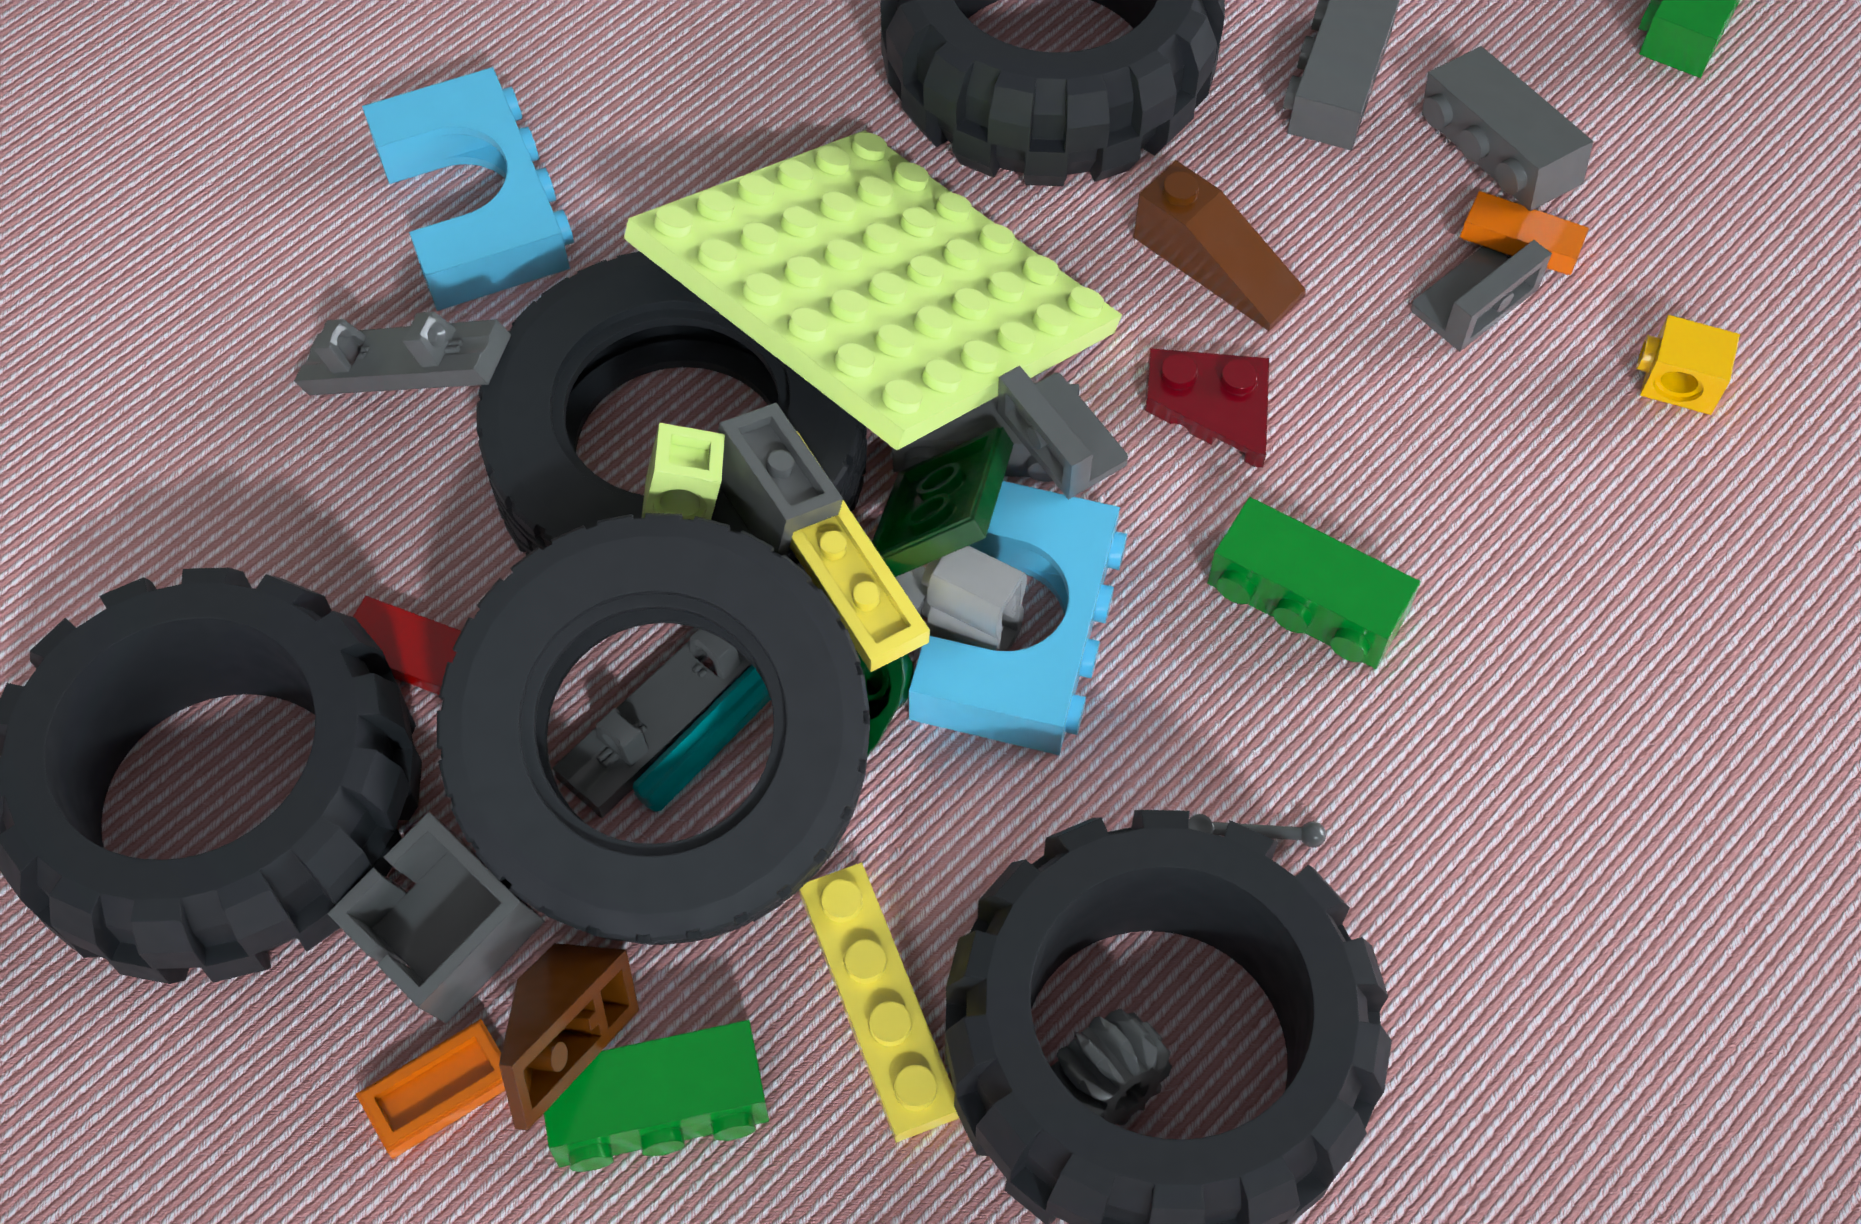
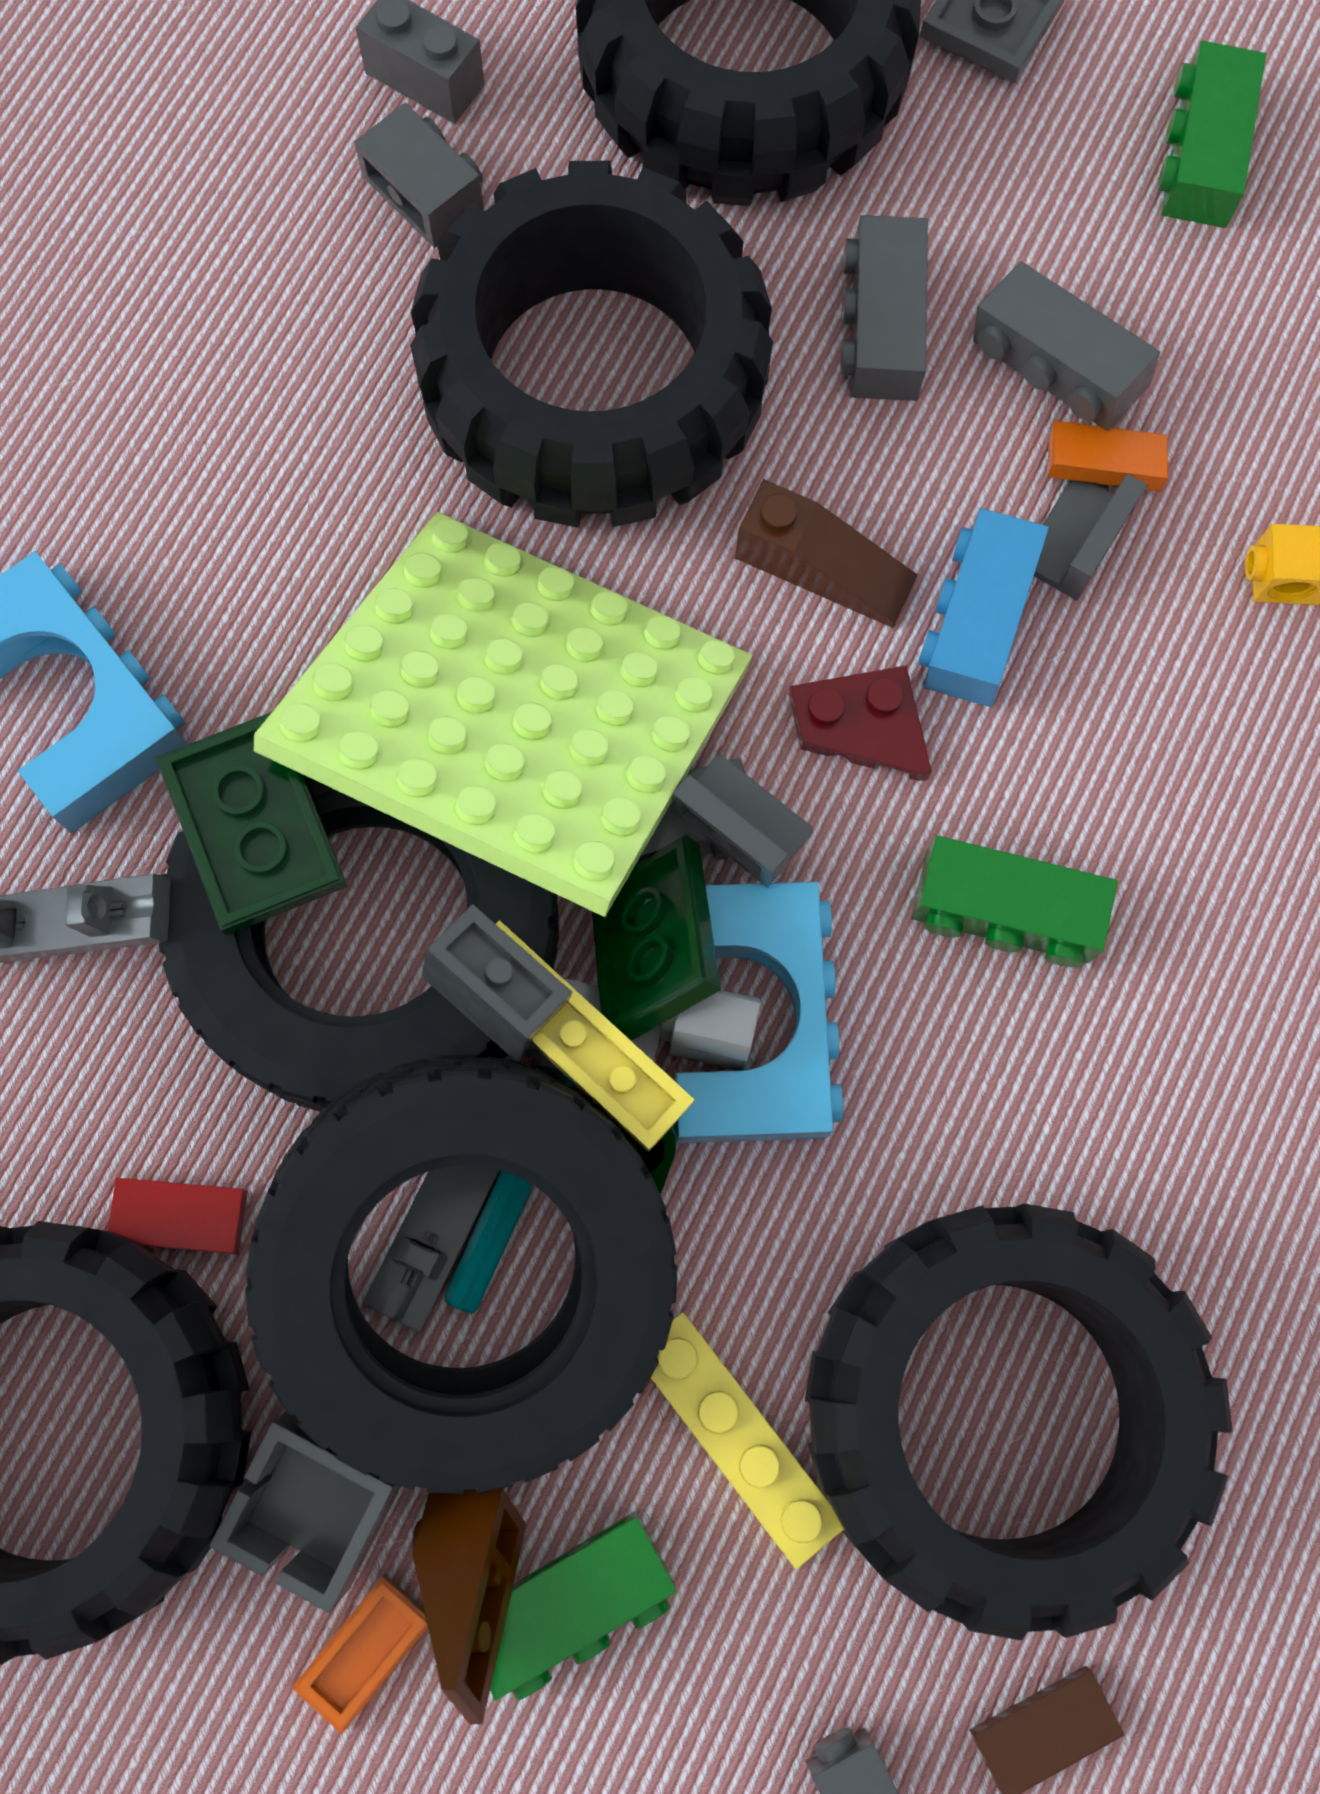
camera: 20 degrees left, 15 degrees up
yellowish green brick [642,423,725,520] -> none
dark grey gear [1051,1009,1172,1126] -> none
dark grey hinge [1188,814,1326,848] -> none
none -> dark green tile [156,712,348,935]
none -> dark azure brick [918,508,1049,708]

